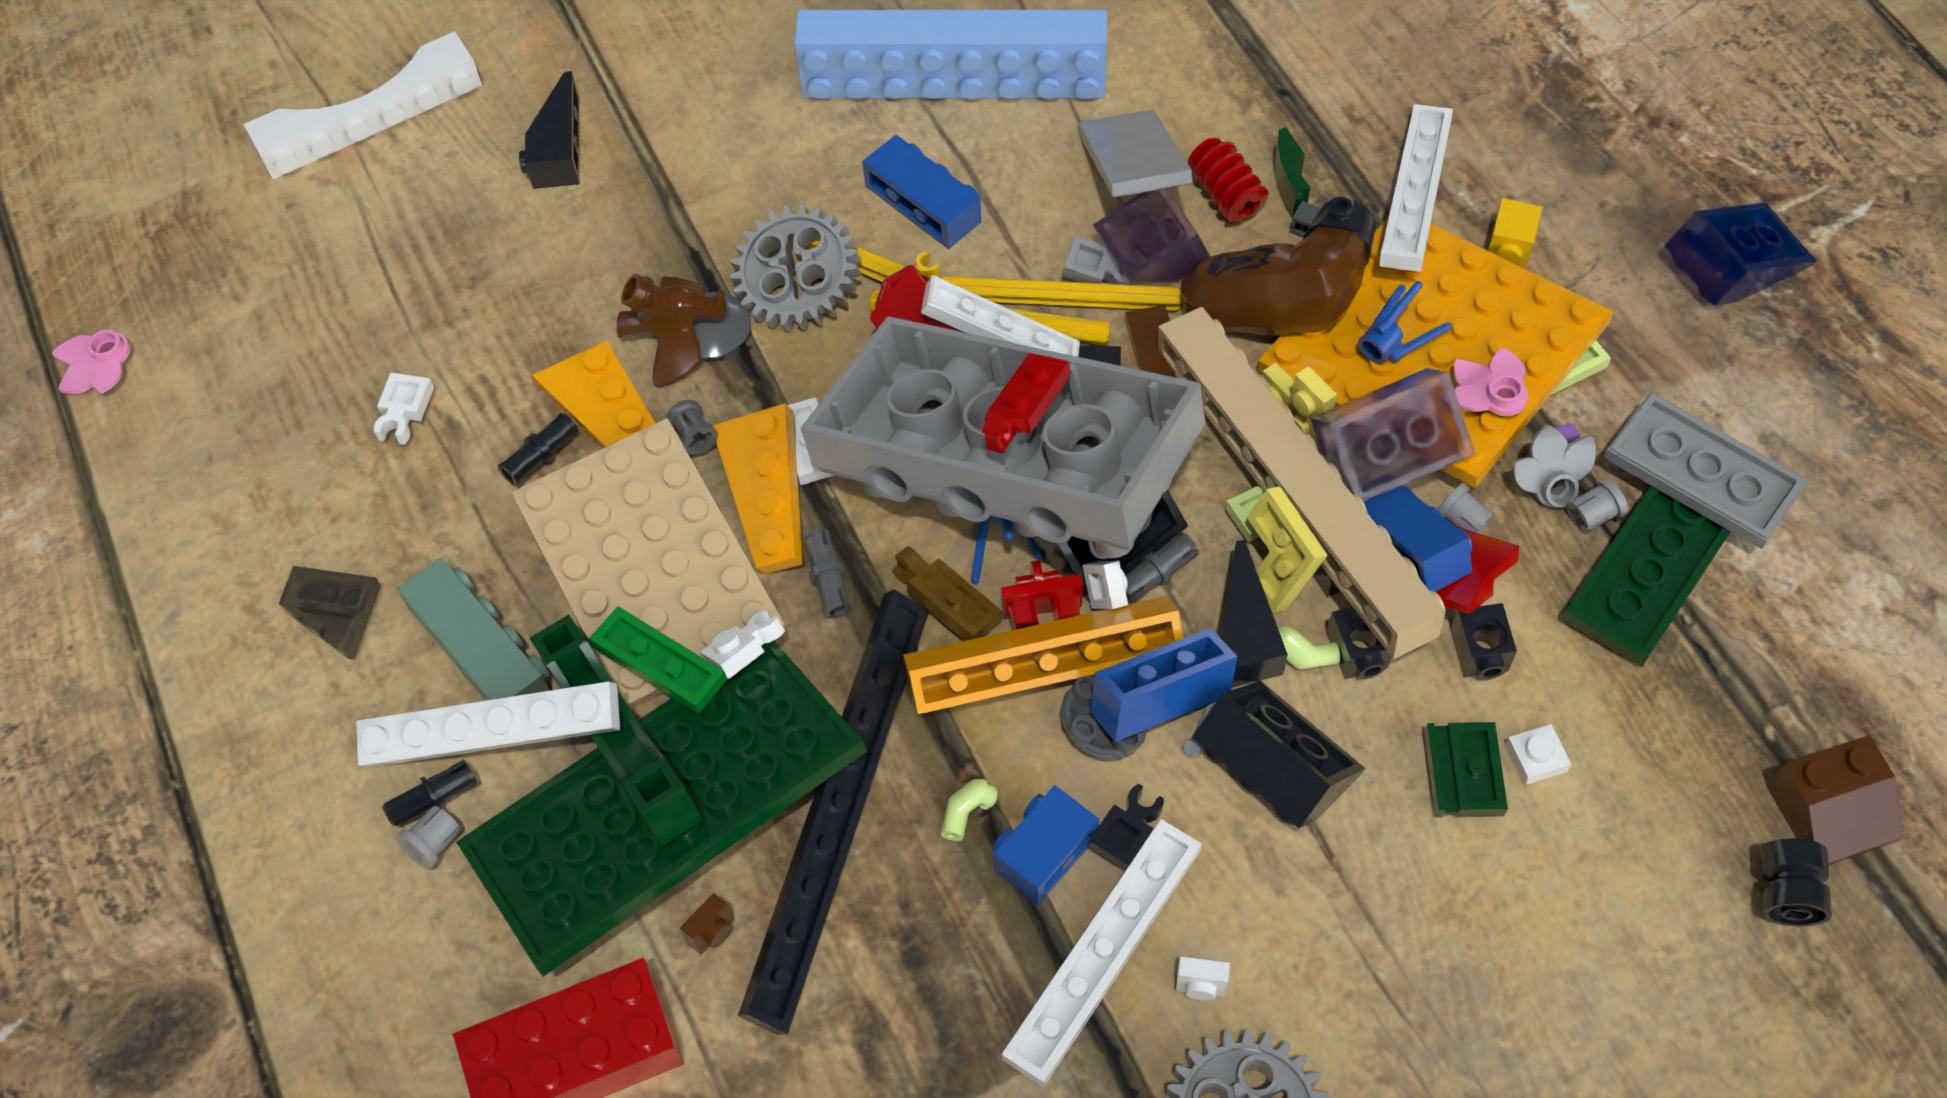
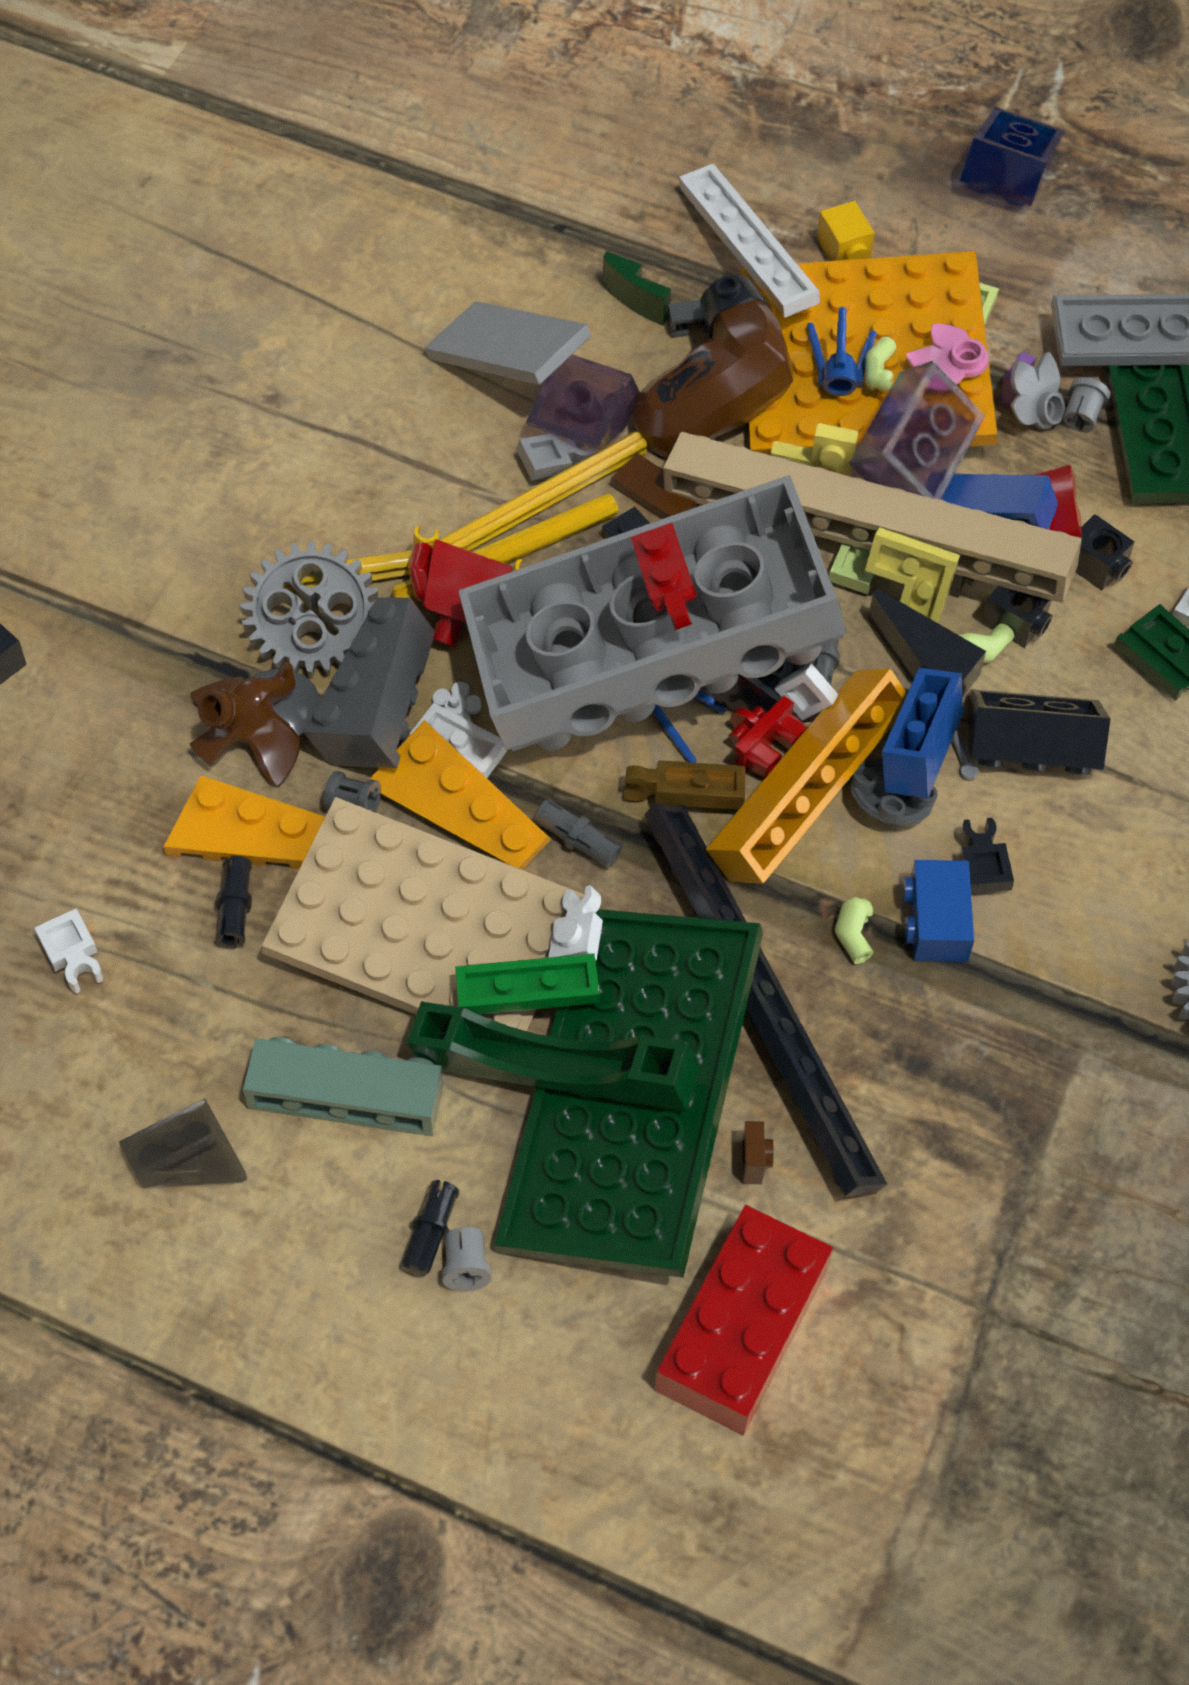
camera: 45 degrees left, 0 degrees up
white plate [356,681,620,768] -> none
light blue brick [794,10,1107,99] -> none
blue brick [862,135,982,250] -> none
white tile [921,275,1080,357] -> none
white plate [1002,819,1202,1087] -> none
white plate [1176,956,1230,1001] -> none
red piece [1188,137,1269,223] -> none
light grey bush [1438,482,1495,533] -> none
none -> dark grey wedge [303,598,435,769]
none -> yellowish green arm [865,336,896,392]

